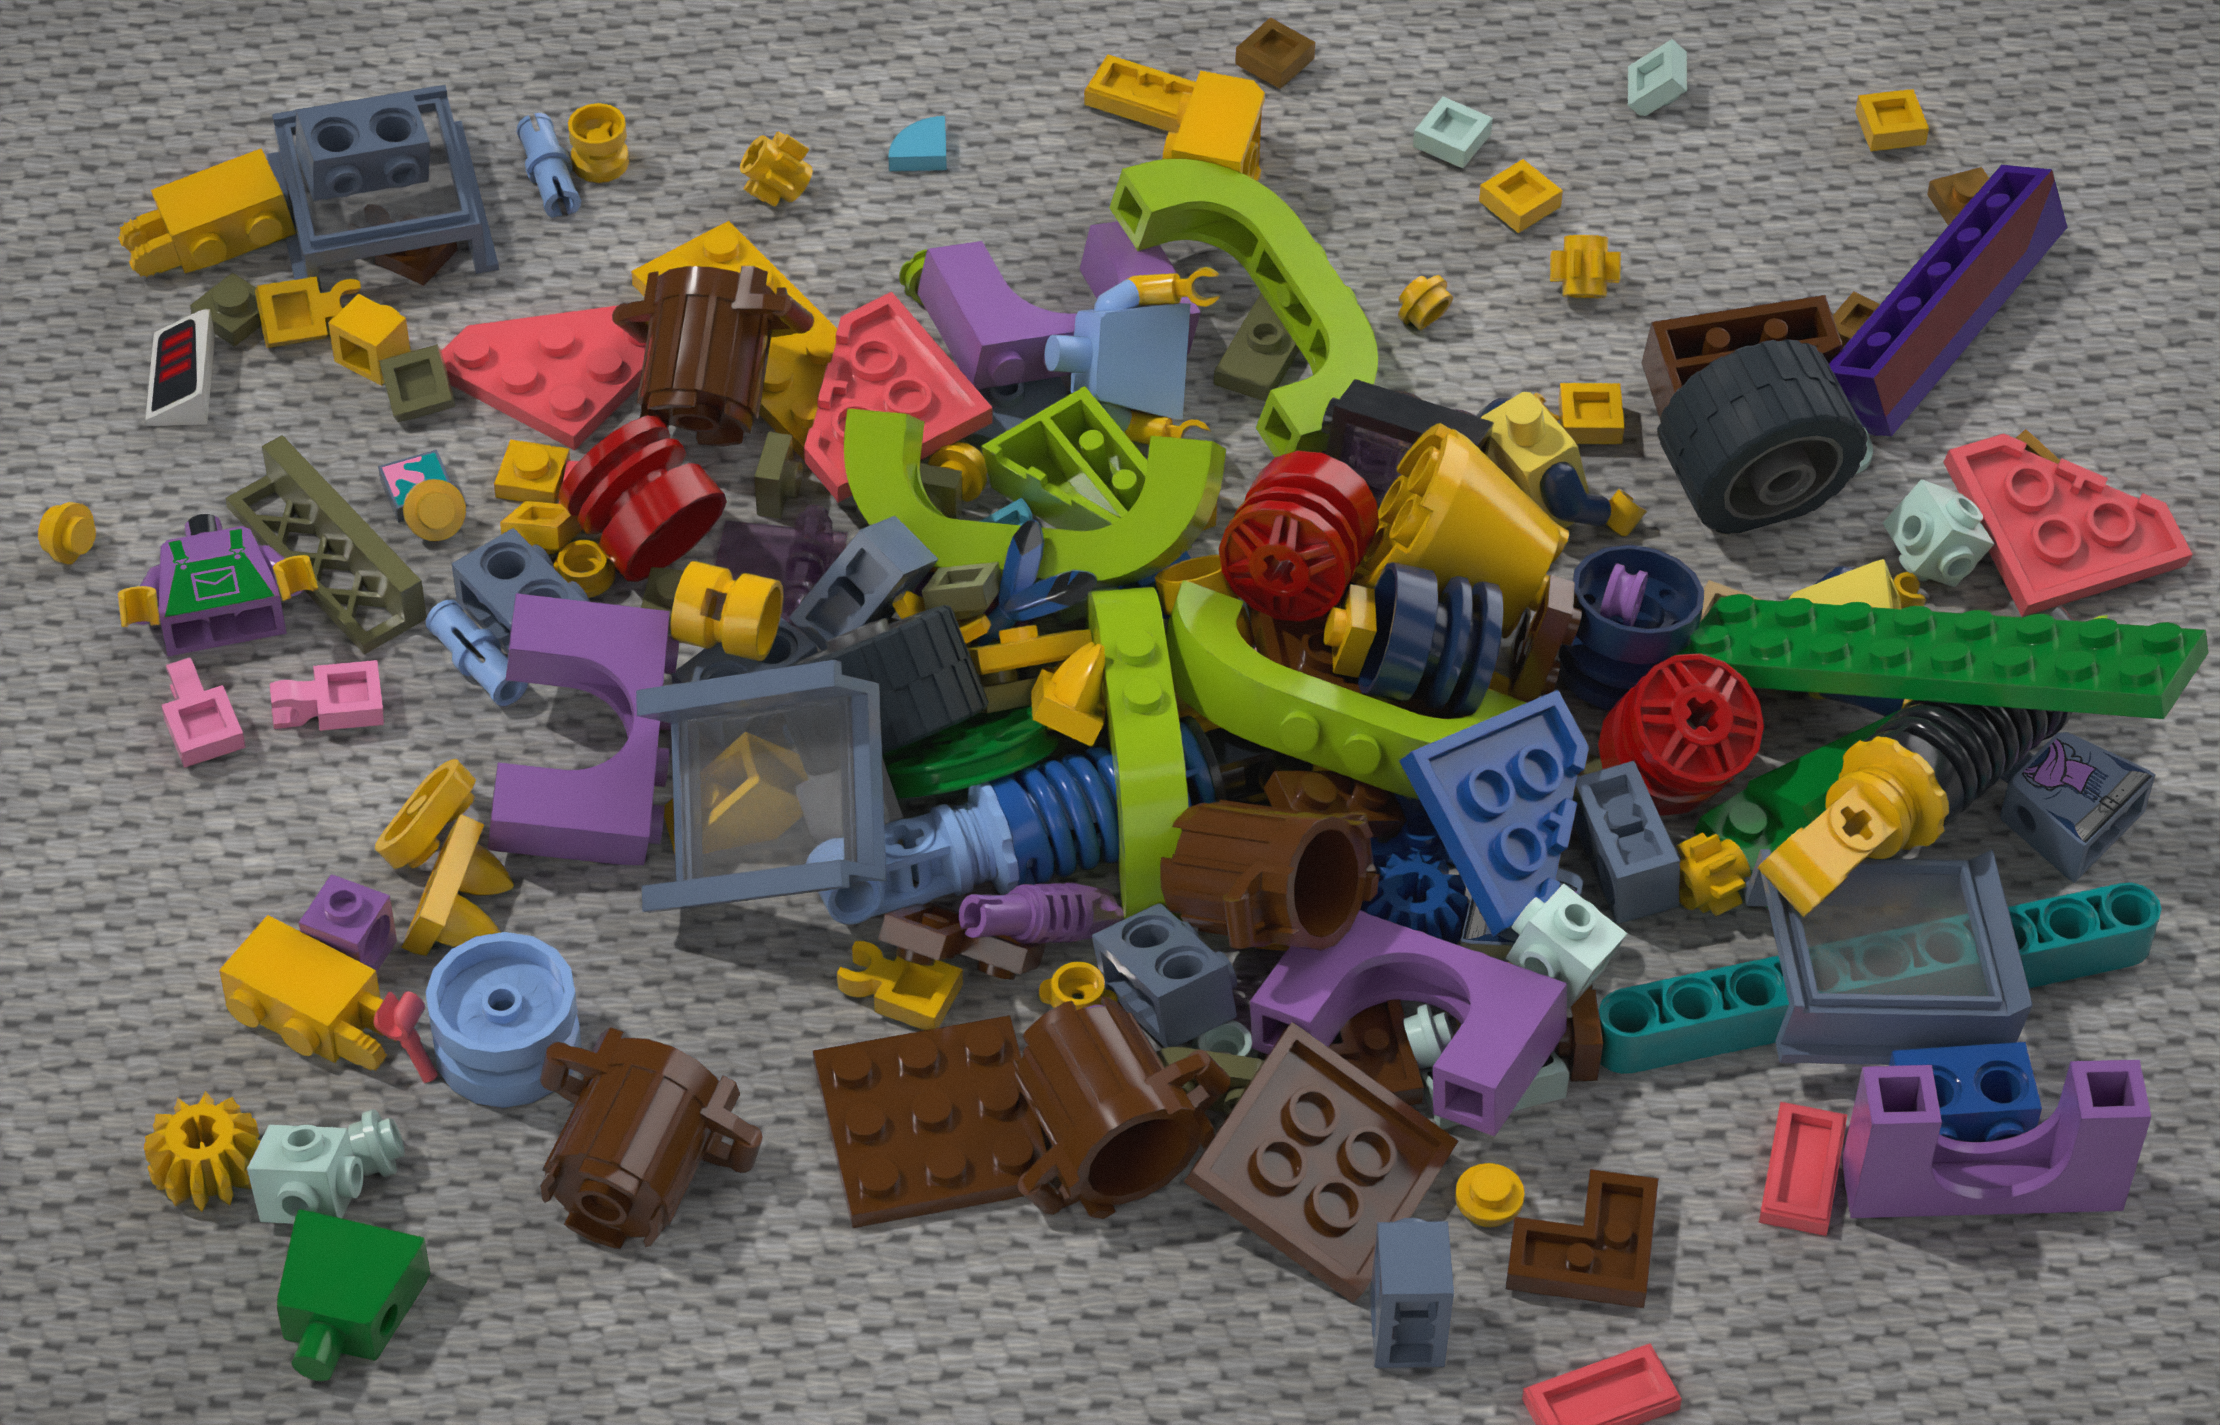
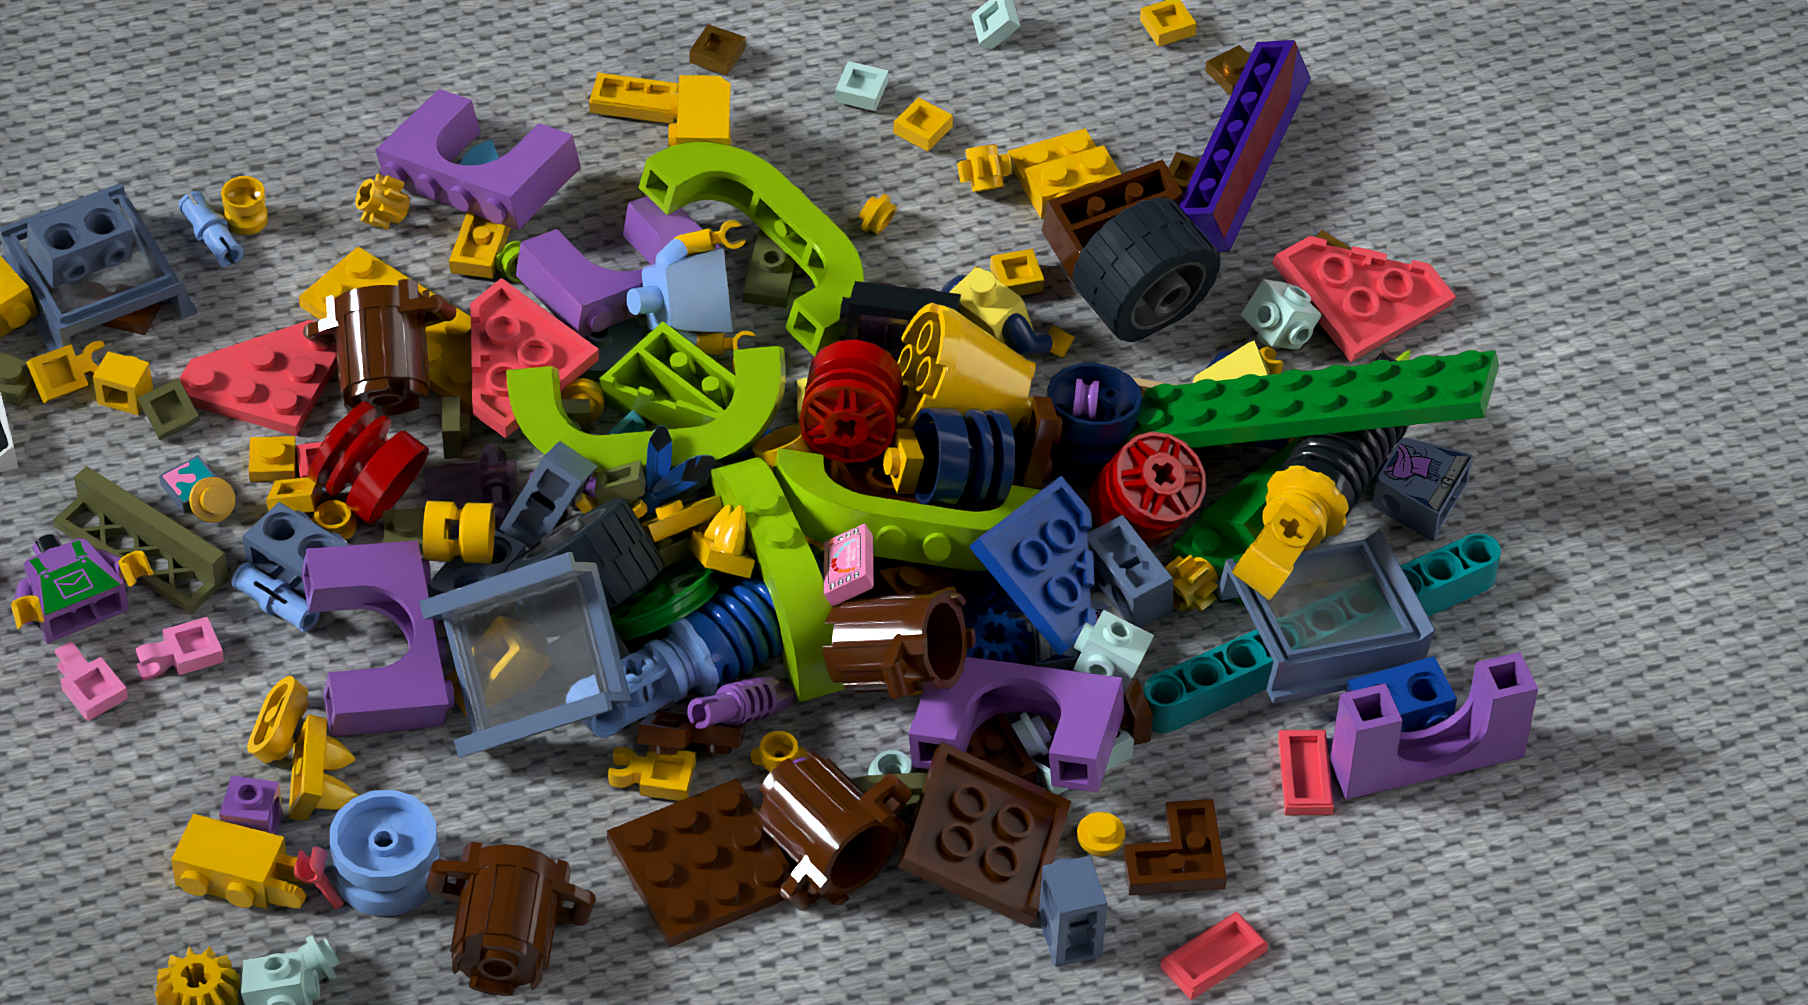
camera: 15 degrees left, 0 degrees up
sand blue brick [1092,903,1237,1048] -> none
none -> medium lavender arch [375,89,581,230]
none -> yellow plate [449,210,511,278]
none -> bright pink tile [824,523,874,606]
none -> yellow plate [1007,128,1121,219]

